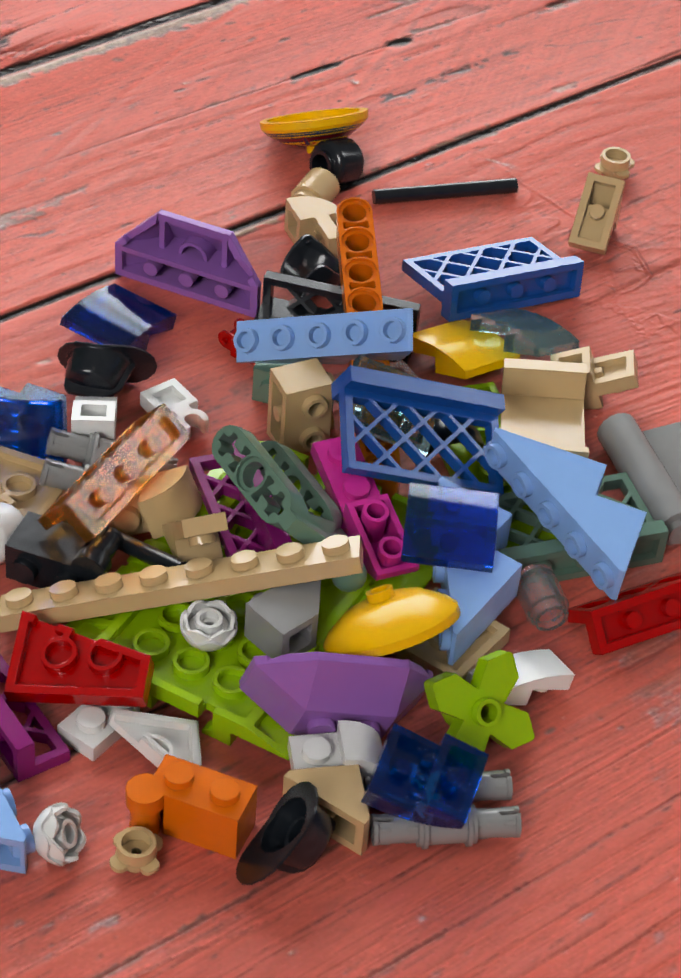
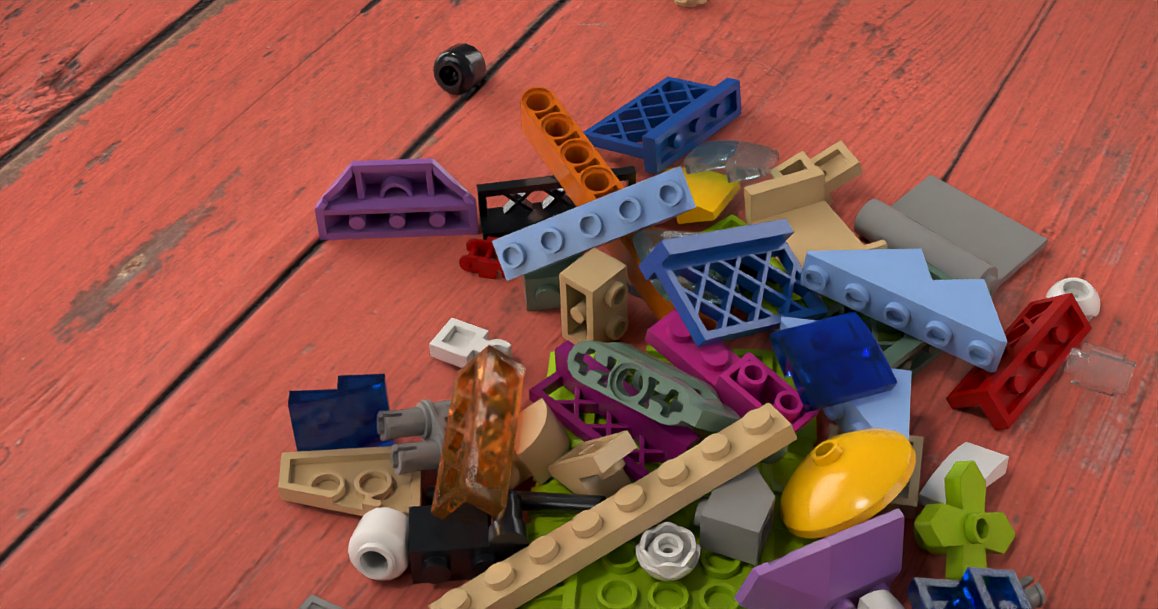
camera: 20 degrees left, 0 degrees up
black piece [57,341,157,397] -> none
clear blue slope [60,283,177,350] -> none
white brick [71,396,117,440] -> none
yellow dish [260,107,369,153] -> none
black helmet [280,234,341,296] -> none
tan brick [284,196,338,259] -> none
tan brick [291,167,340,202] -> none
black bar [372,178,518,204] -> none
clear brick [516,564,569,631] -> none
tan slope [568,172,625,255] -> none

